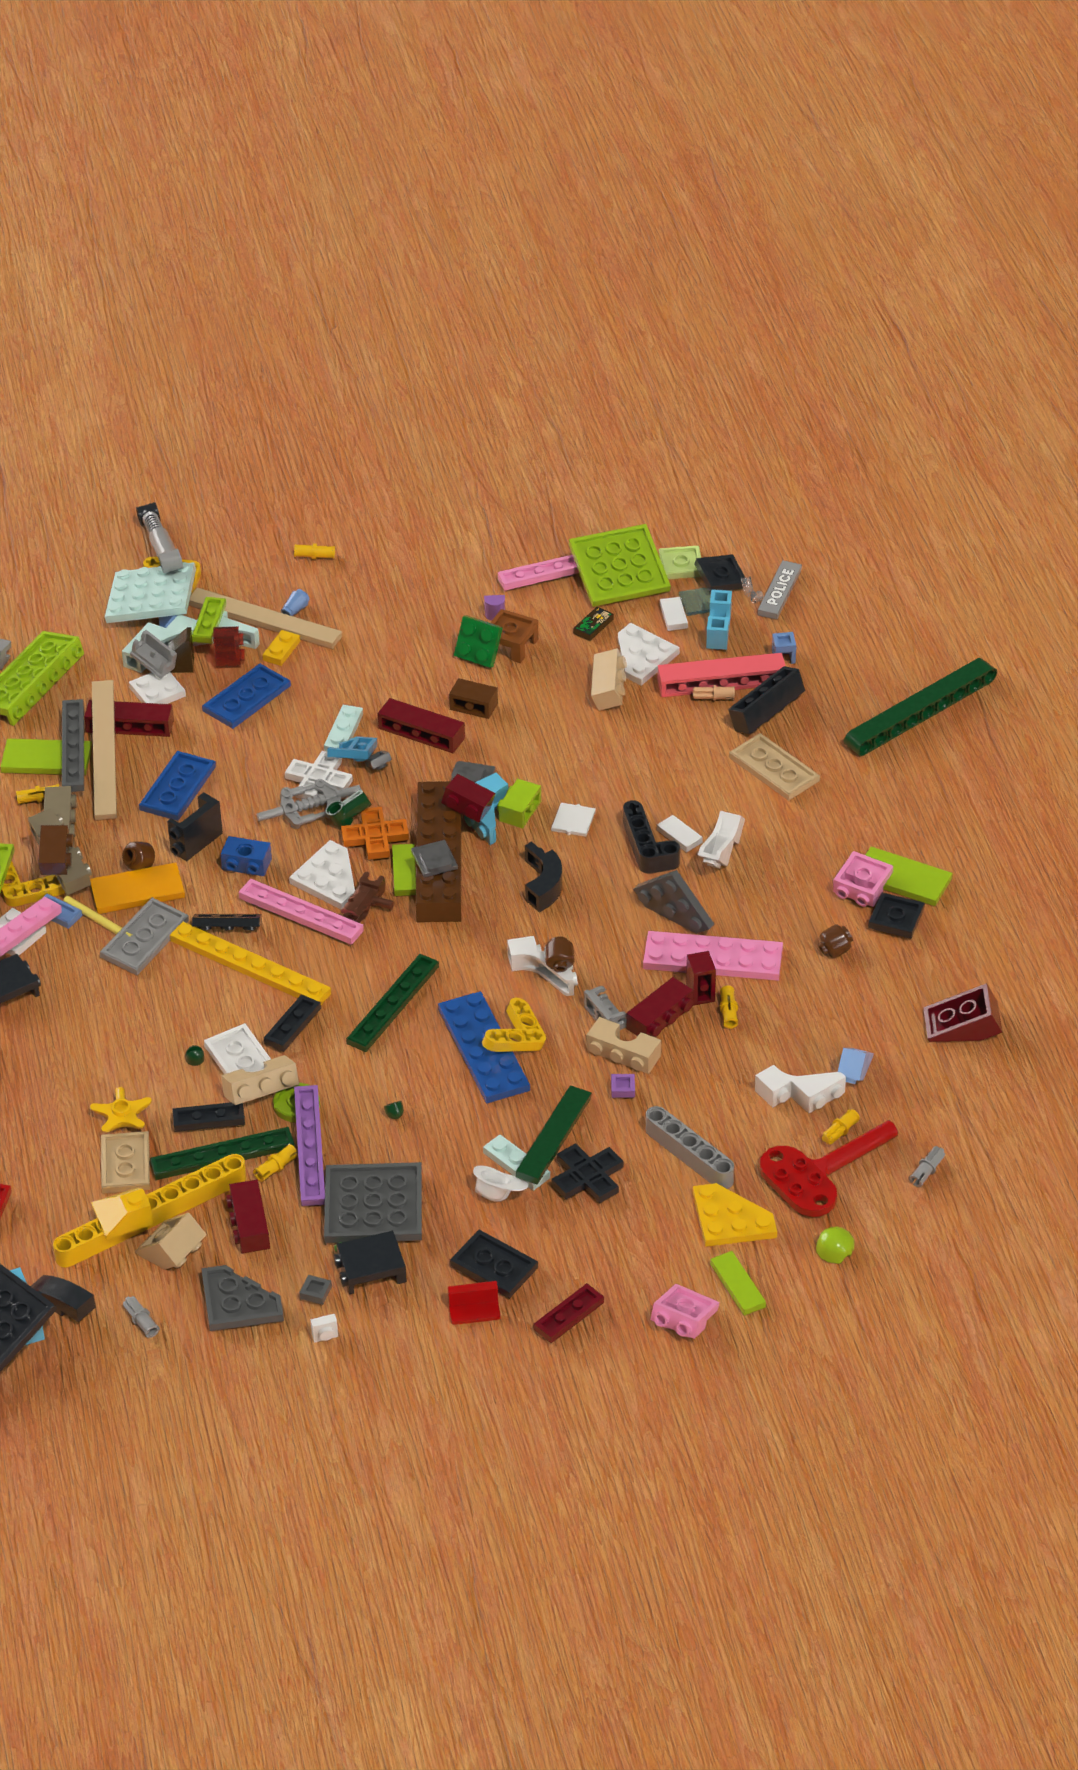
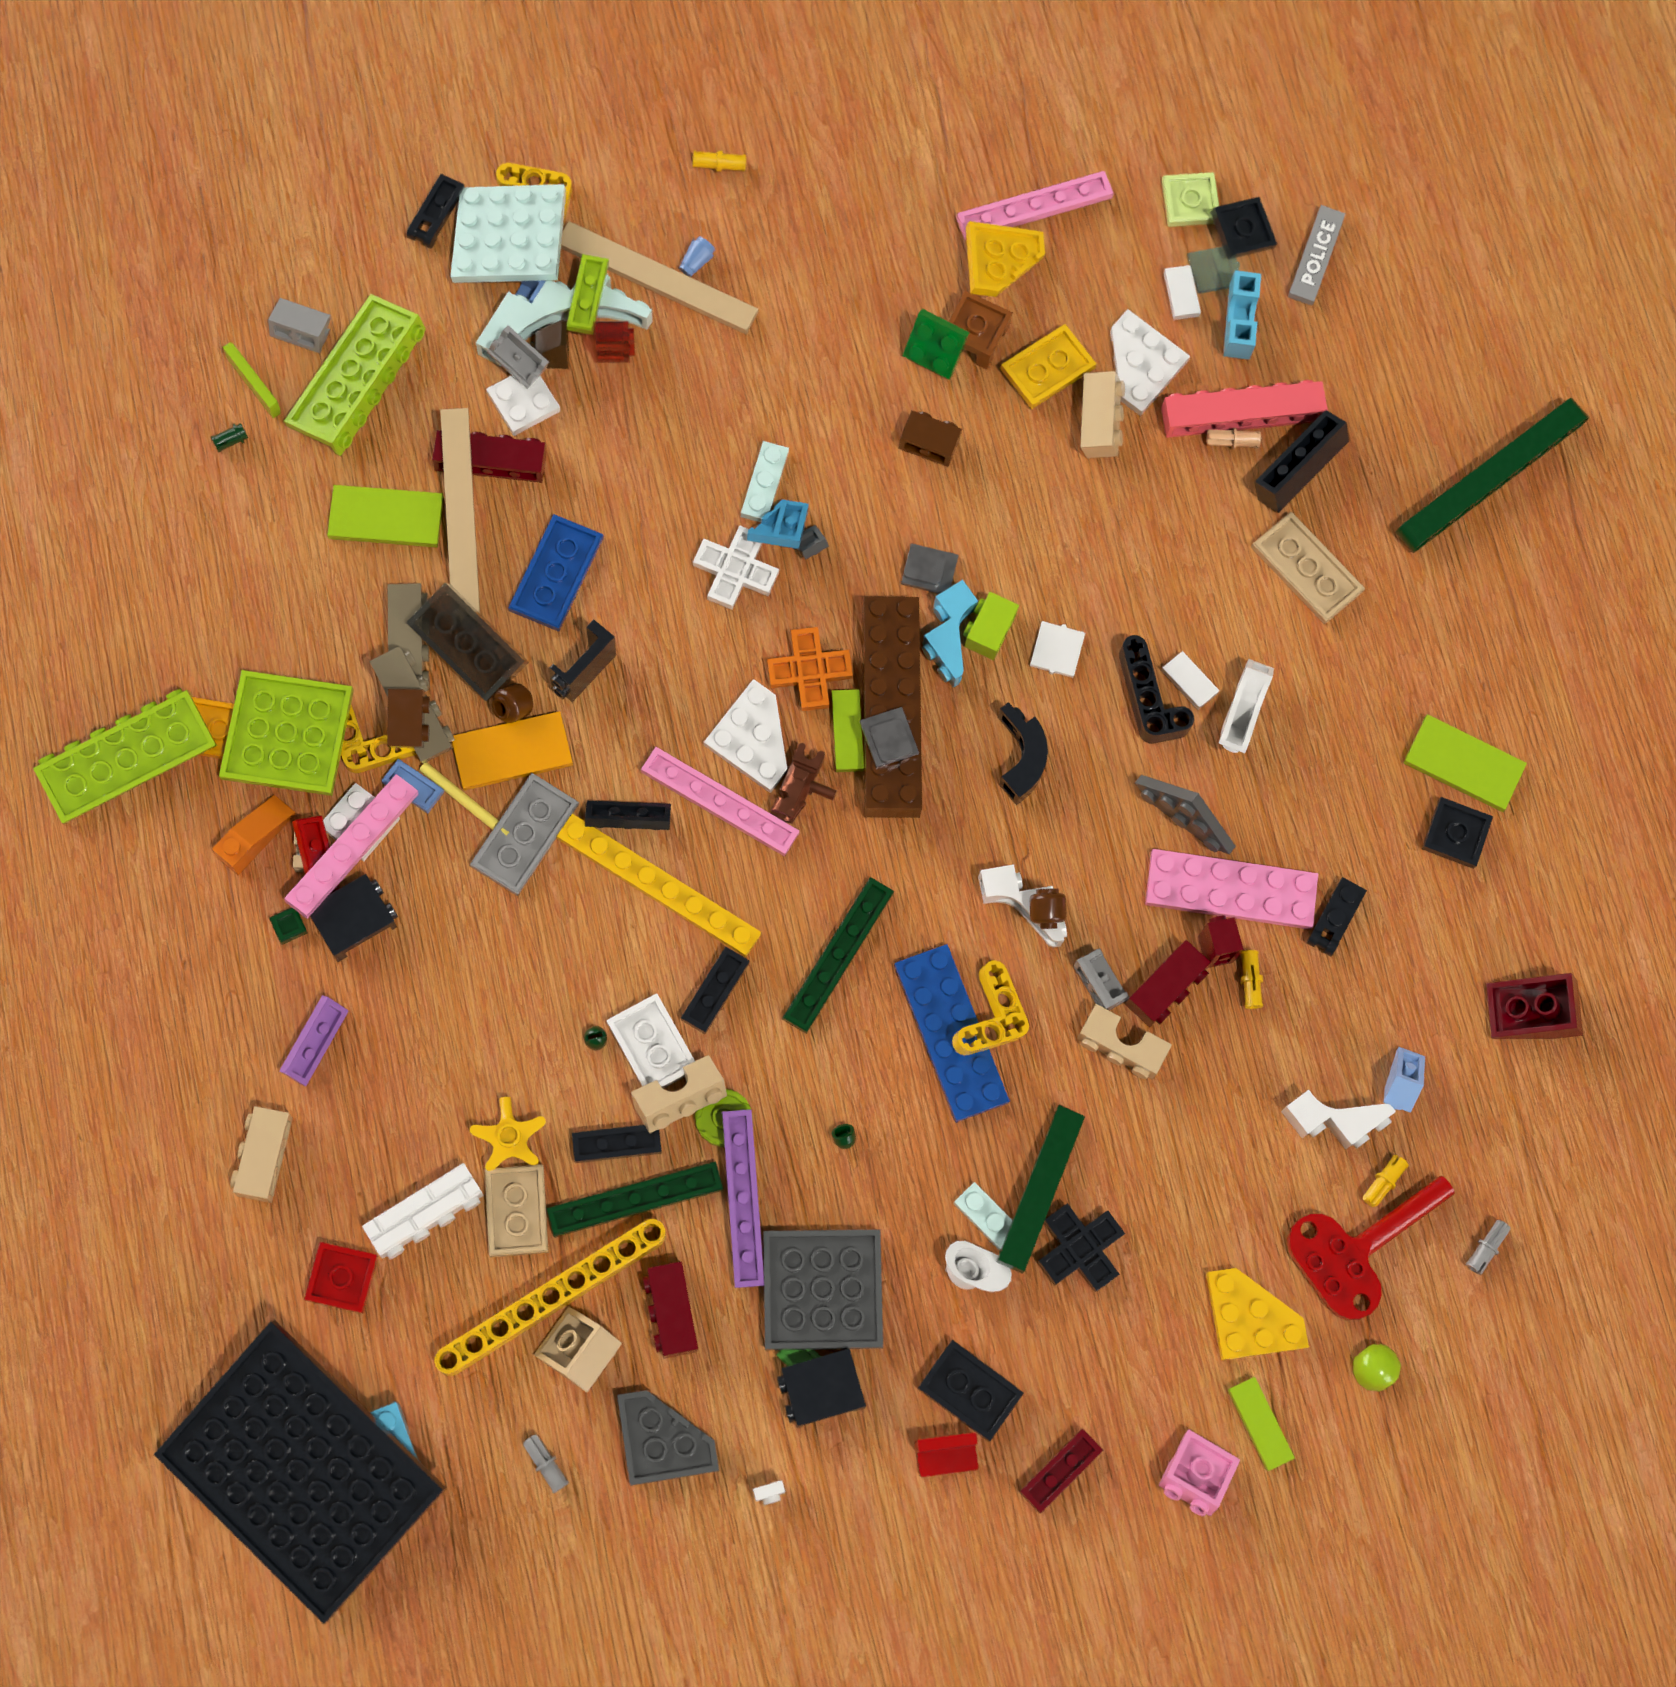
camera: 10 degrees left, 30 degrees up
yellow pin [16,784,59,804] -> none
black slope [31,1275,96,1322] -> none
dark grey plate [62,699,84,792] -> none
yellow slope [91,1188,153,1239] -> none
light grey piece [136,502,183,573] -> none
blue tile [202,663,291,729] -> none
blue brick [221,836,272,876] -> none
yellow pin [253,1144,298,1182] -> none
light grey bar [256,779,361,829] -> none
yellow plate [262,630,300,666] -> none
dark grey plate [300,1275,332,1305] -> none
dark green piece [326,789,372,829] -> none
dark red brick [377,698,465,753] -> none
dark red brick [441,773,496,823] -> none
medium lavender brick [484,595,505,621] -> none
lime plate [569,524,671,607] -> none
tile [573,607,614,641] -> none
medium lavender plate [611,1074,635,1098] -> none
light grey beam [646,1106,734,1189] -> none
clear arm [741,576,764,603] -> none
medium blue panel [772,632,796,664] -> none
reddish brown head [818,924,853,958] -> none
bright pink plate [833,851,893,907] -> none
none -> white brick [362,1163,484,1259]
none -> black plate [406,174,465,248]
none -> clear smoke slope [406,583,529,701]
none -> yellow plate [966,221,1045,297]
none -> yellow plate [1000,324,1097,410]
none -> black plate [1306,877,1367,957]

